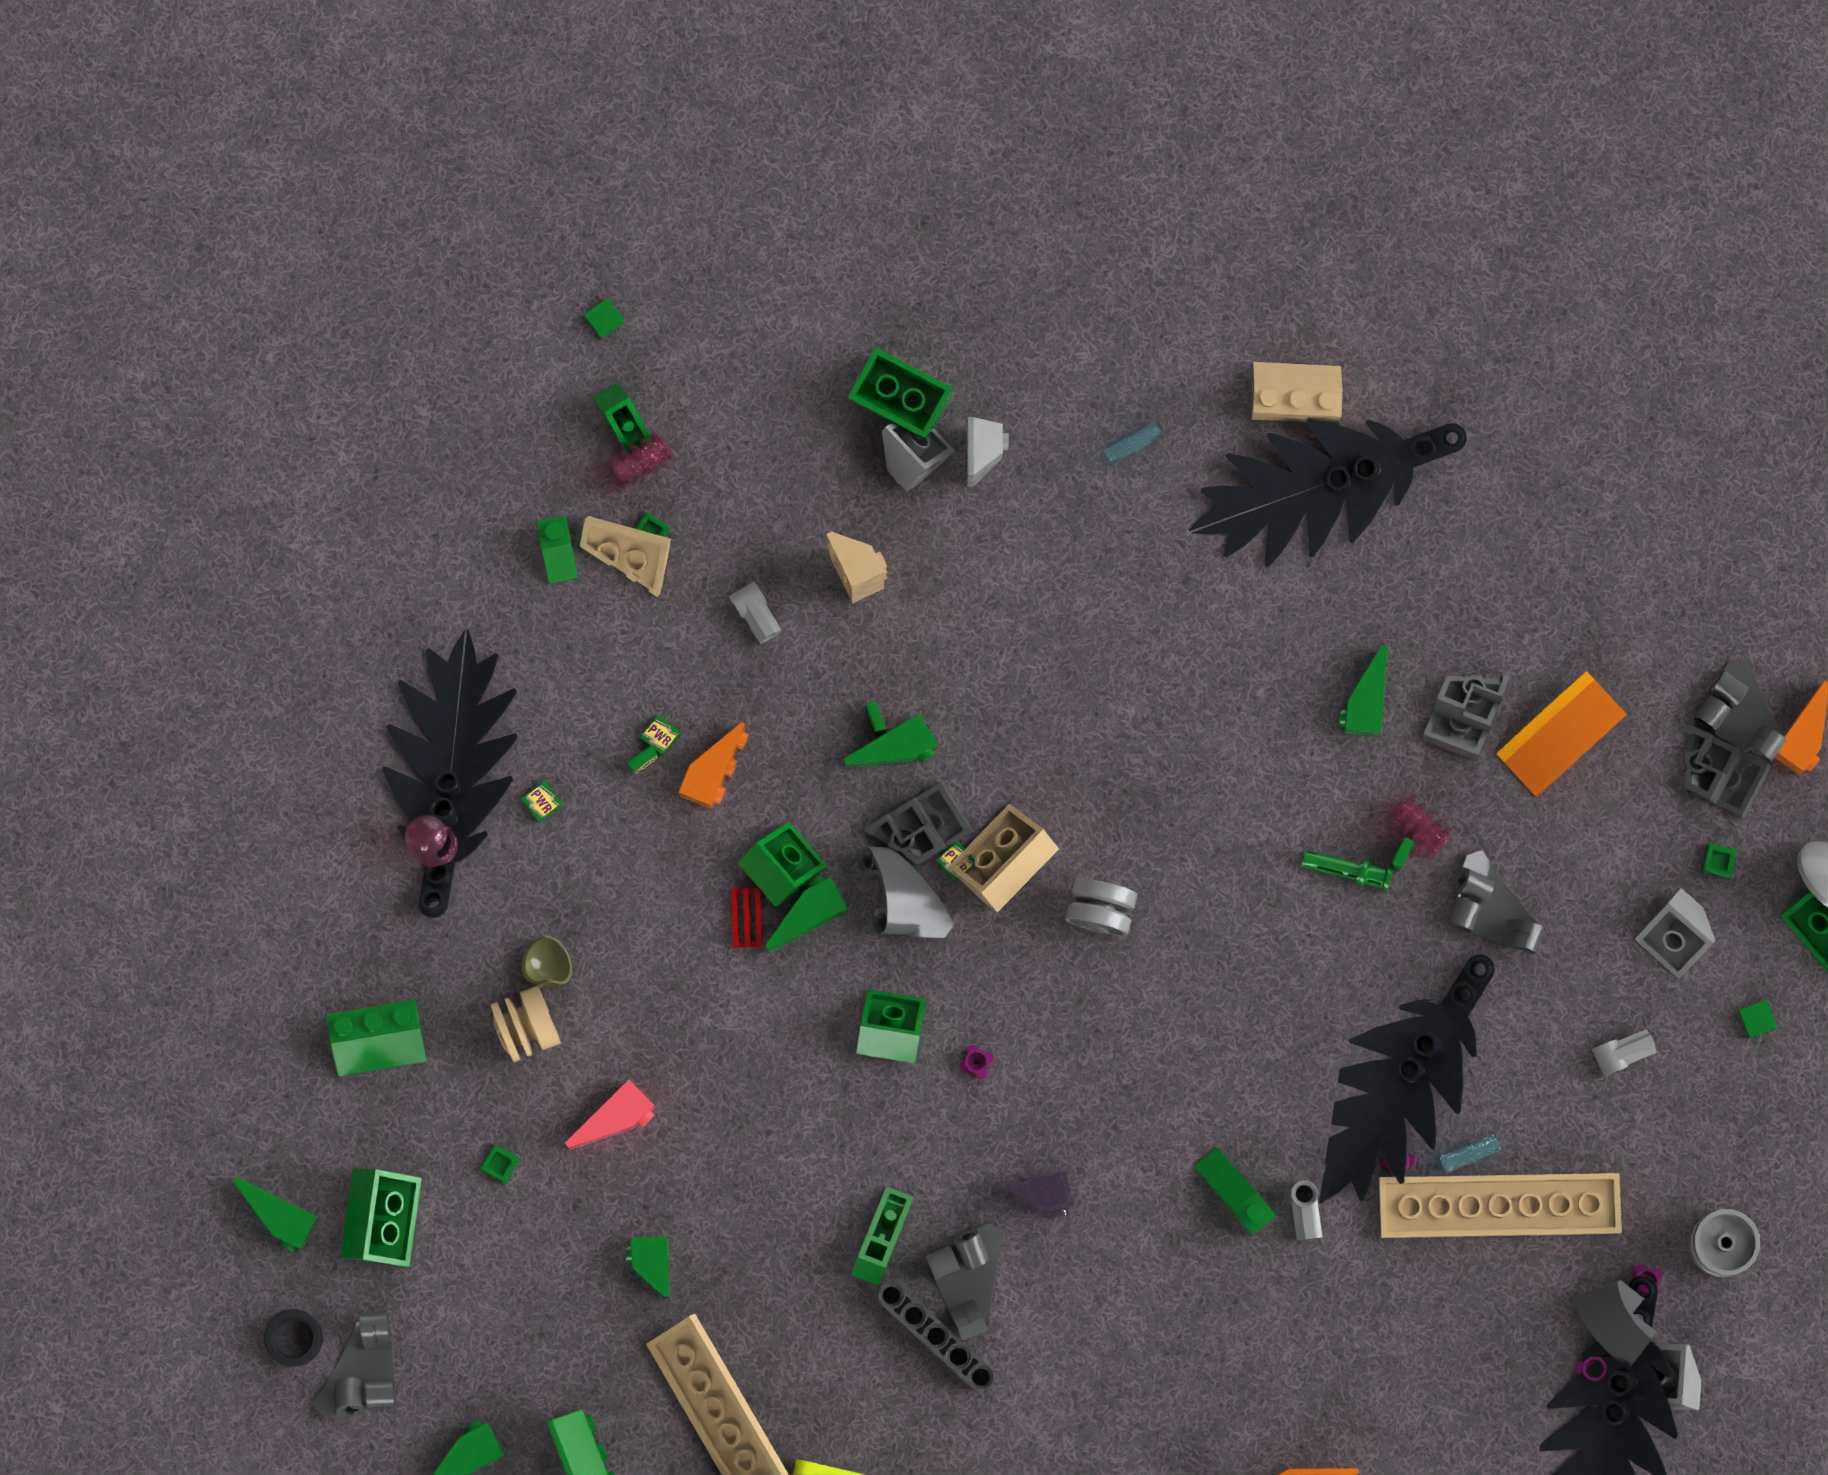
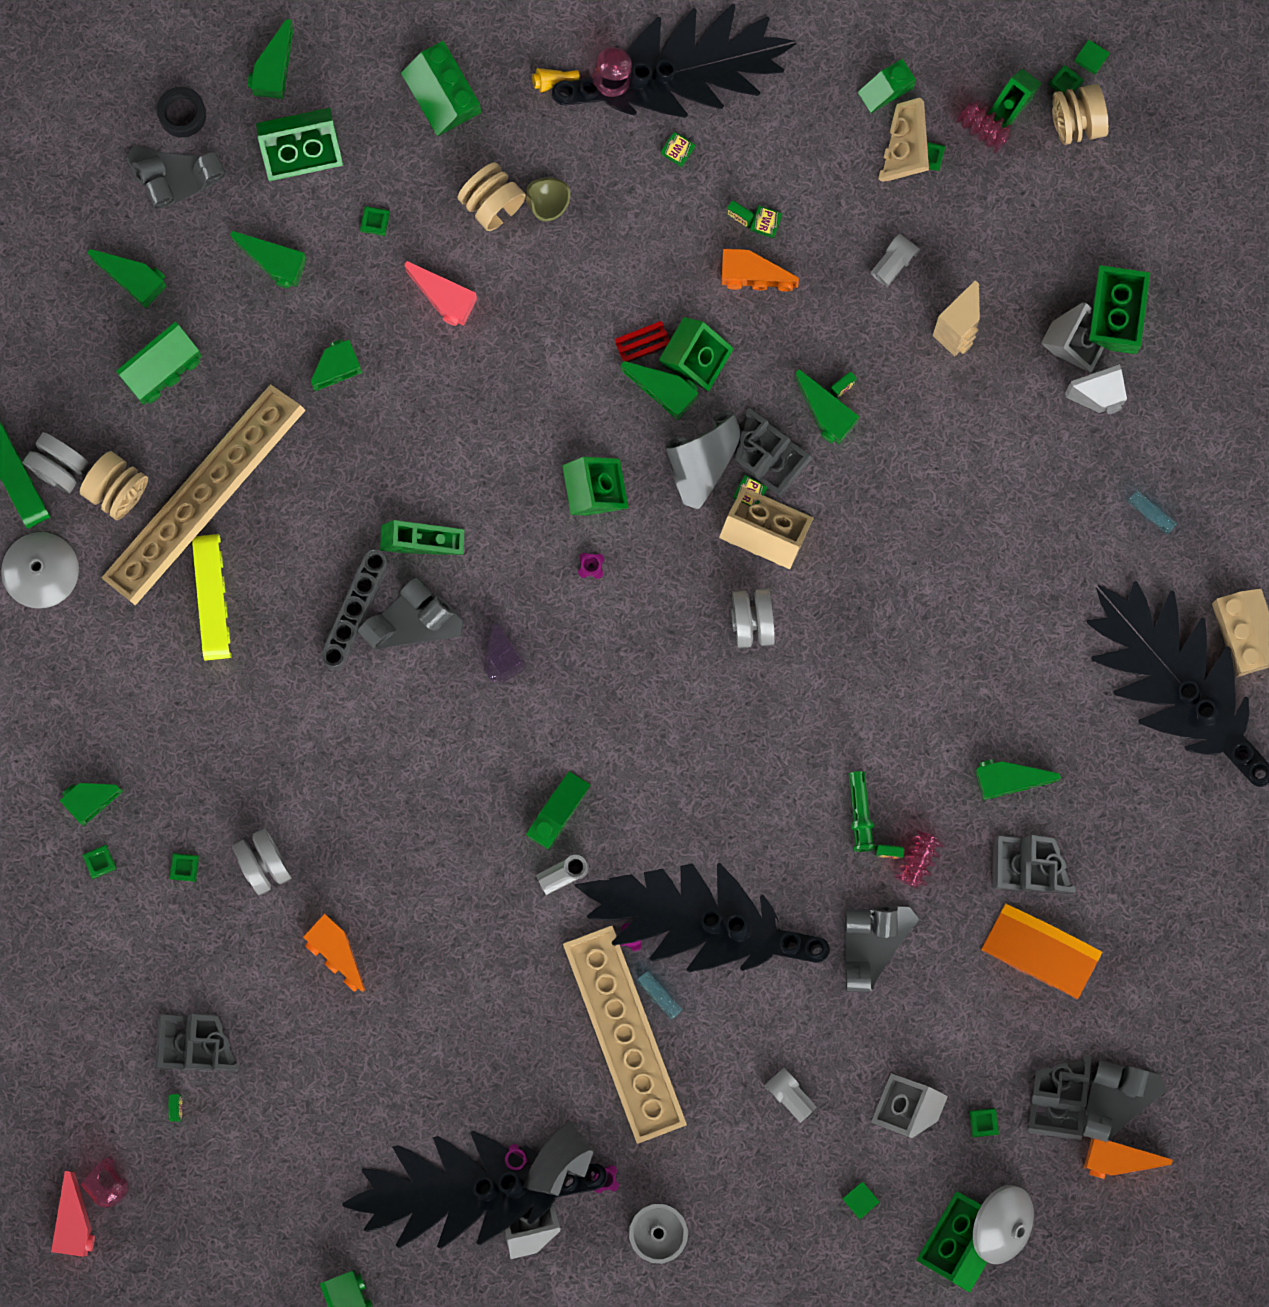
camera: 75 degrees right, 0 degrees up
none -> green slope [230,231,307,289]
none -> yellow cone [532,68,580,93]
none -> green tile [1048,65,1084,96]
none -> tan wheel [1052,84,1109,145]

